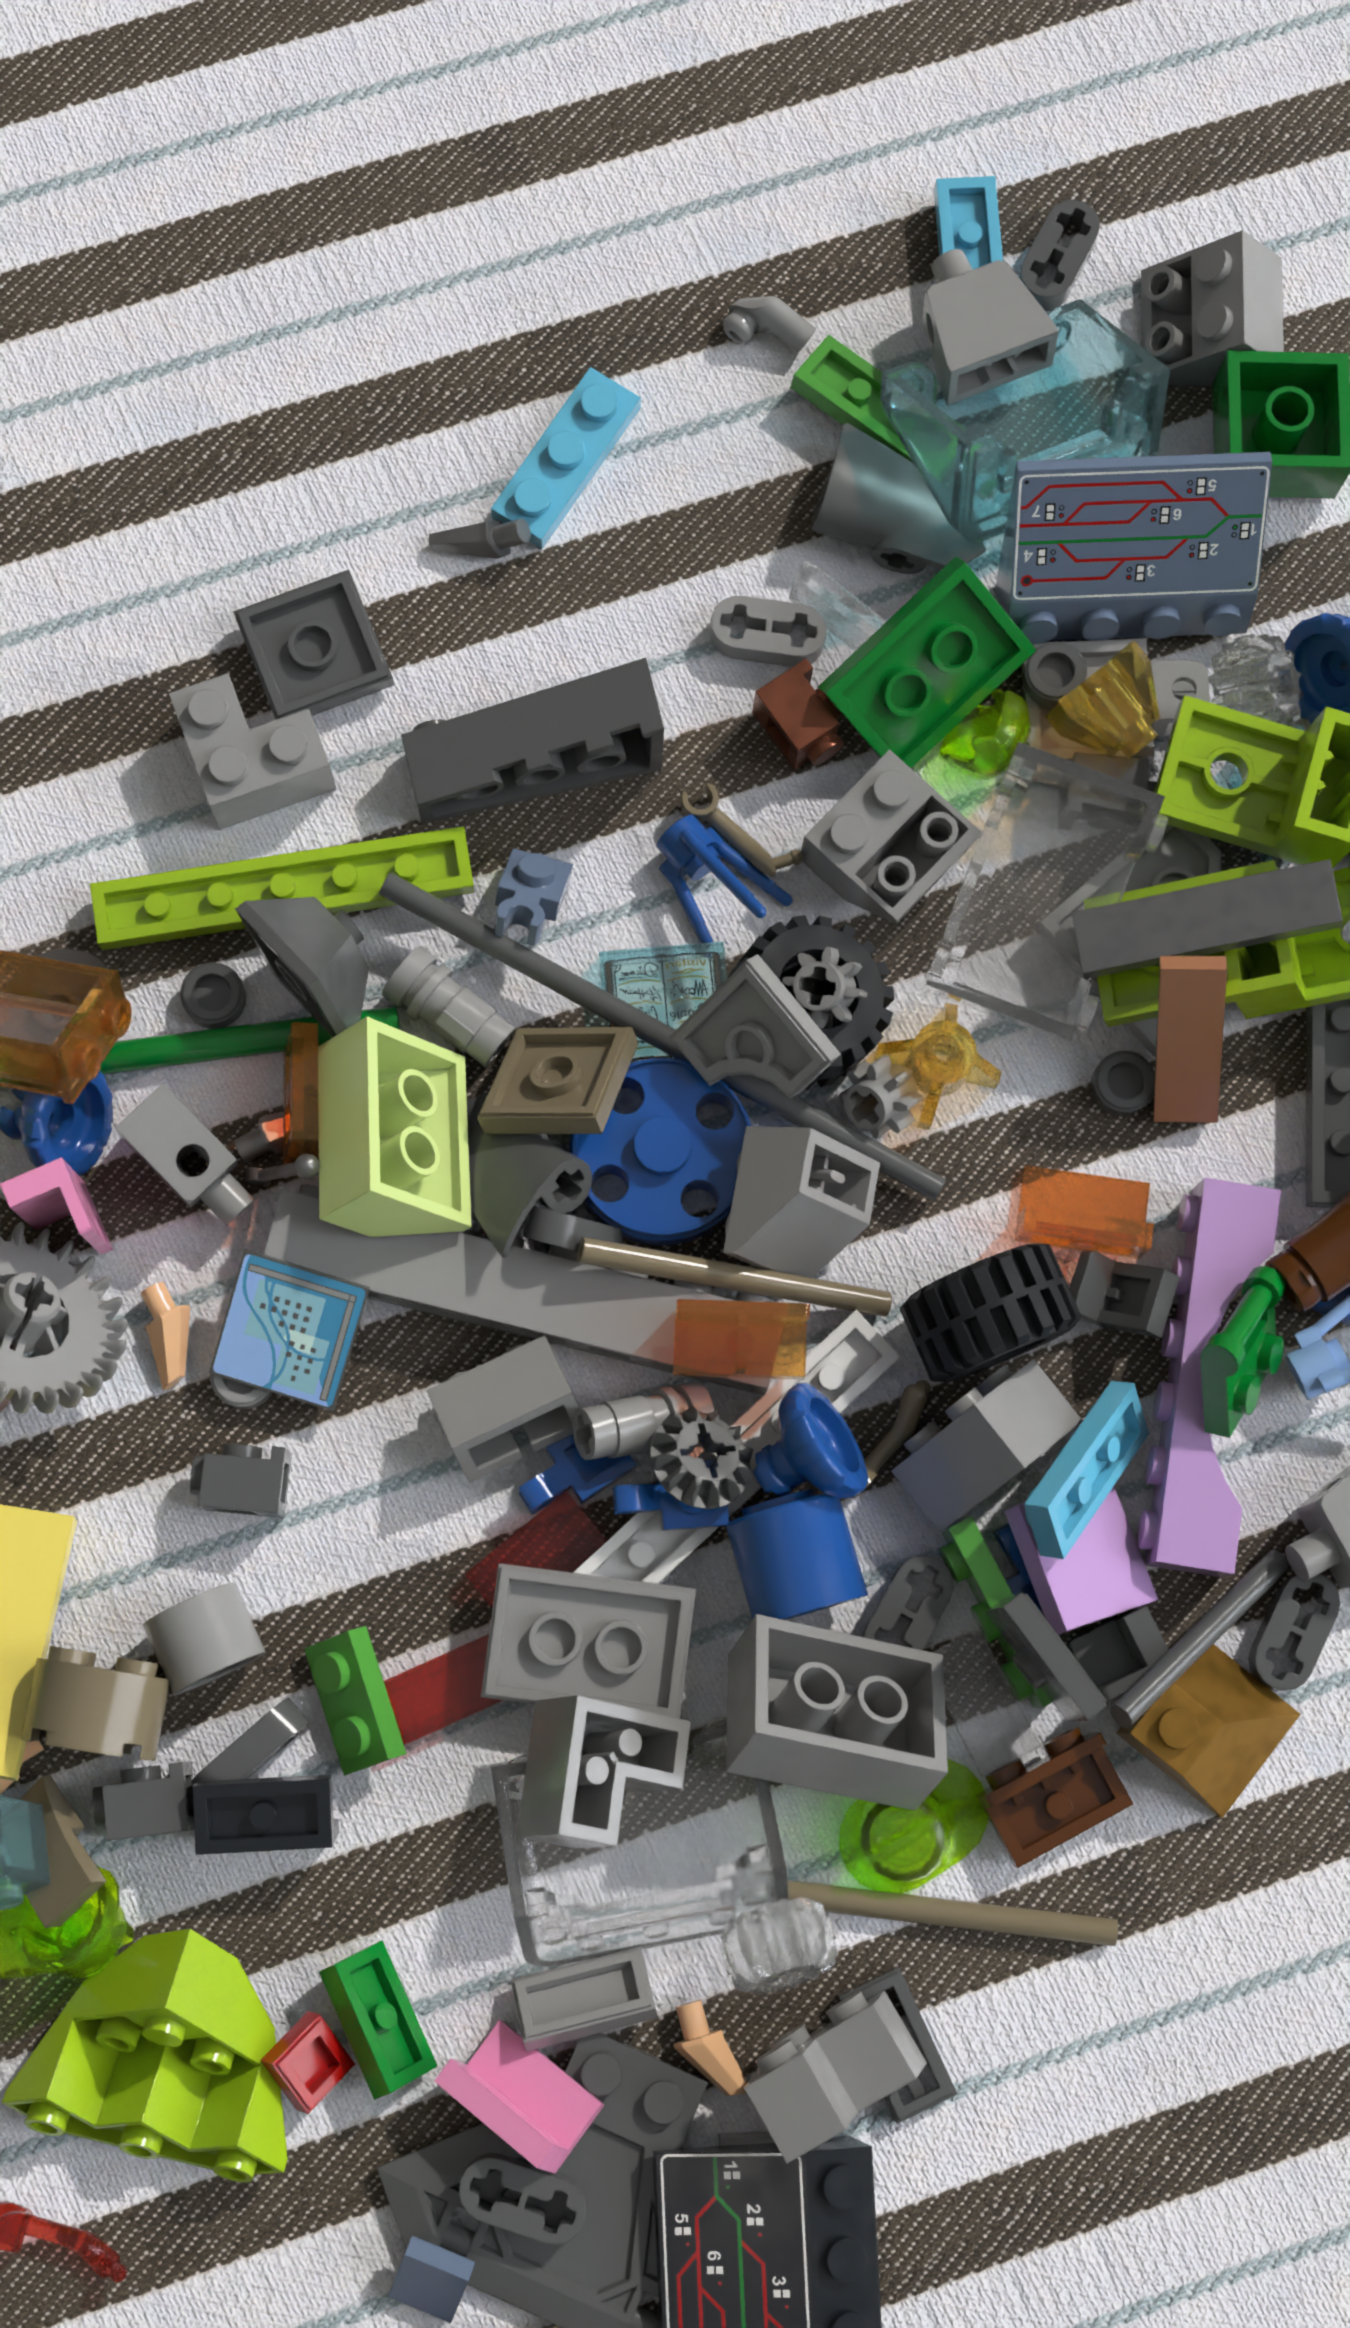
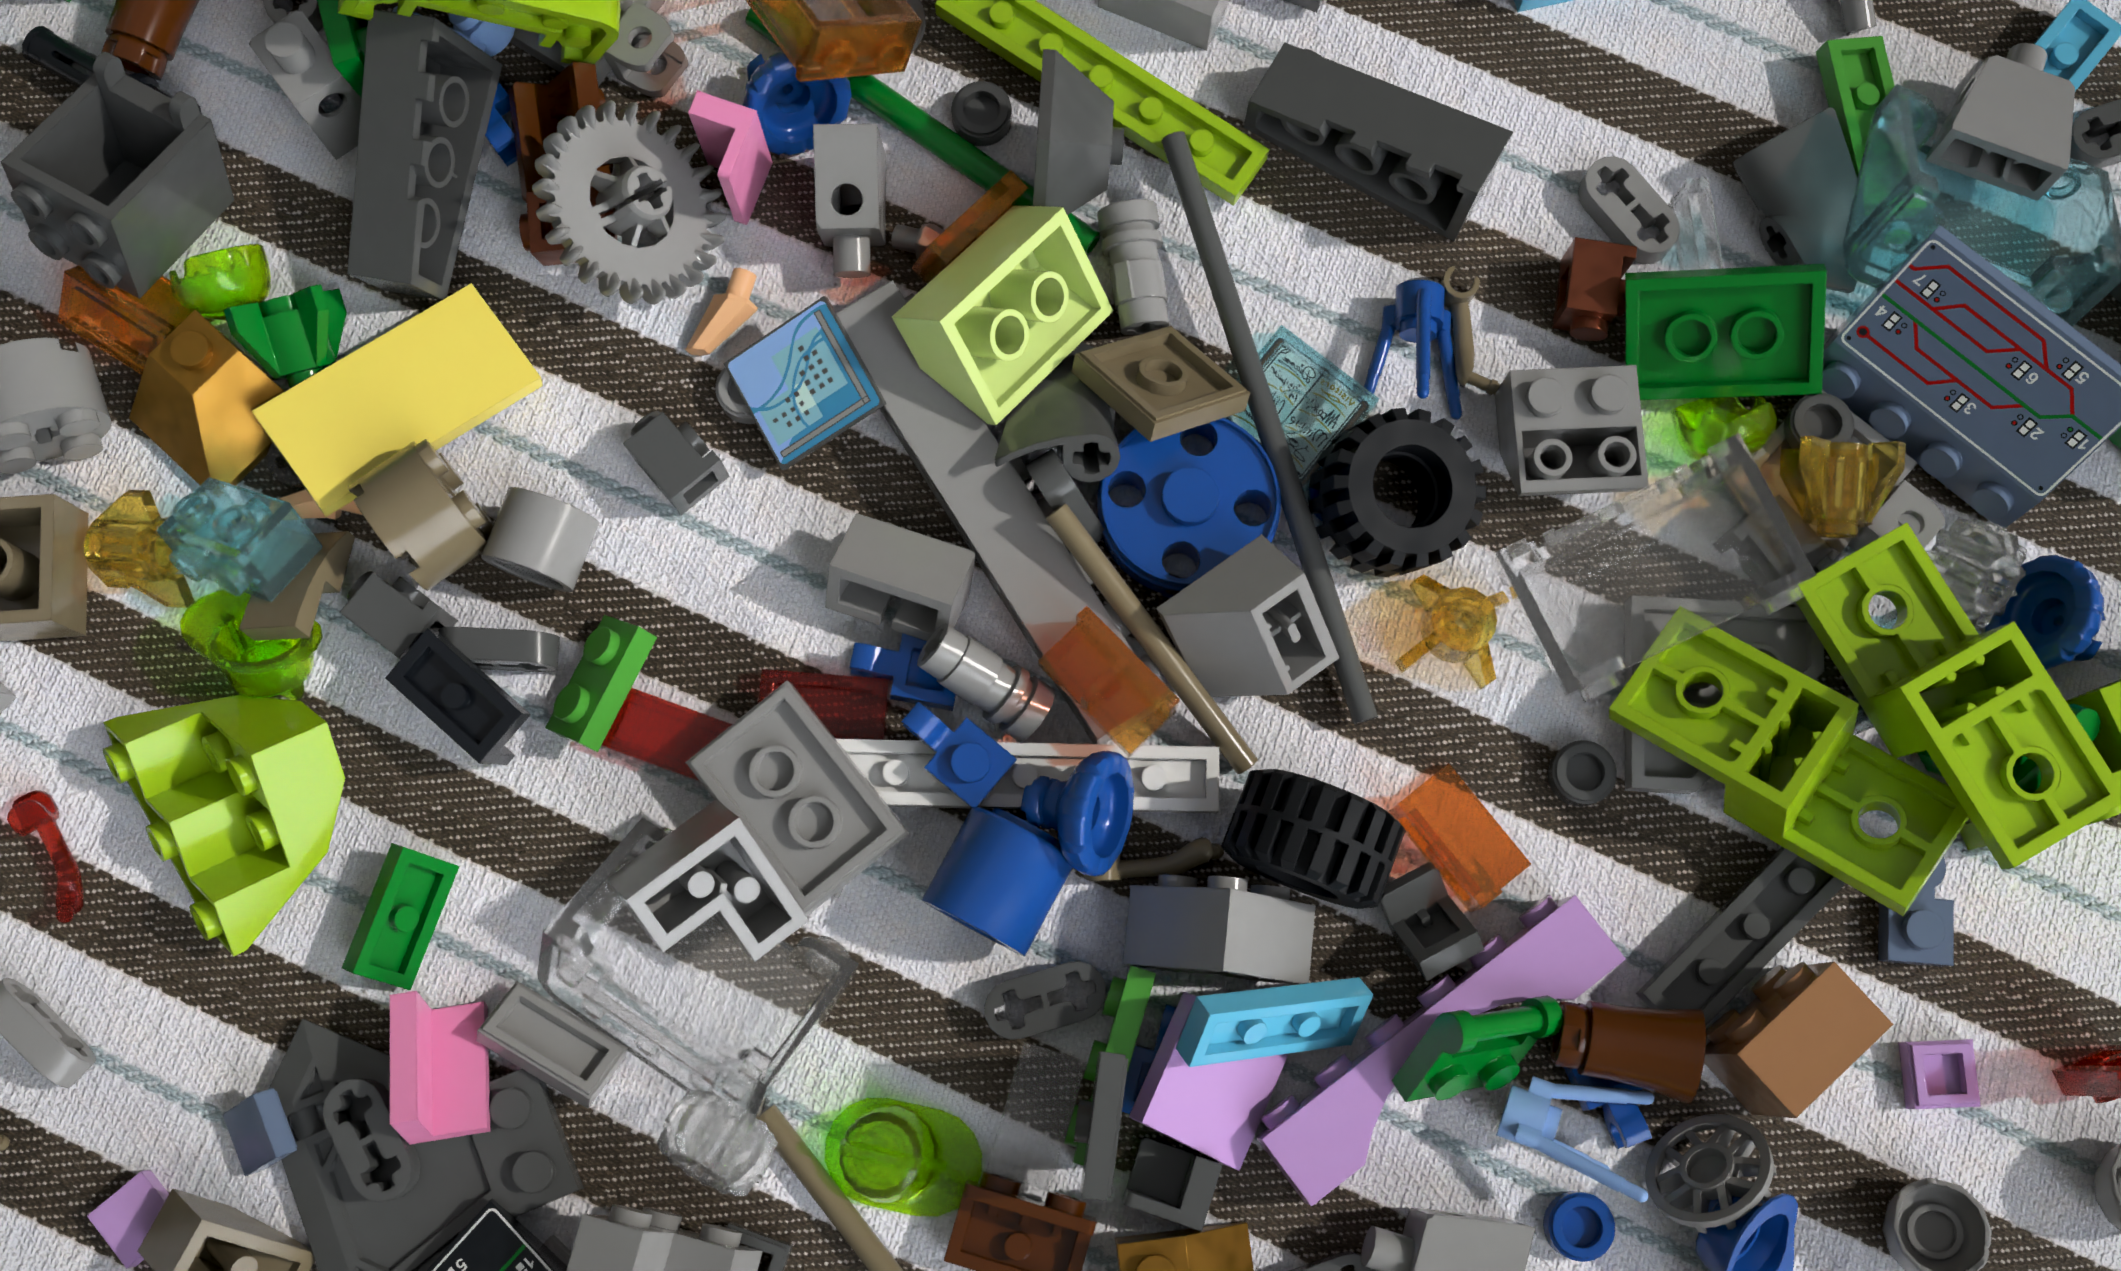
camera: 50 degrees right, 0 degrees up
flat silver hinge [245,1154,320,1185] -> none
red tile [260,2011,355,2114] -> none
sand blue plate [494,848,573,946] -> none
dark grey gear [650,1406,754,1509] -> none
light grey tile [669,954,841,1099] -> none
light nougat bar [673,1999,748,2096] -> none
light grey brick [726,1614,948,1811] -> none
light grey gear [782,947,867,1028] -> none
light grey gear [839,1055,923,1139] -> none
flat silver tile [1071,859,1343,979] -> none
dark grey bar [1110,1550,1289,1728] -> none
nougat tile [1153,956,1227,1123] -> none

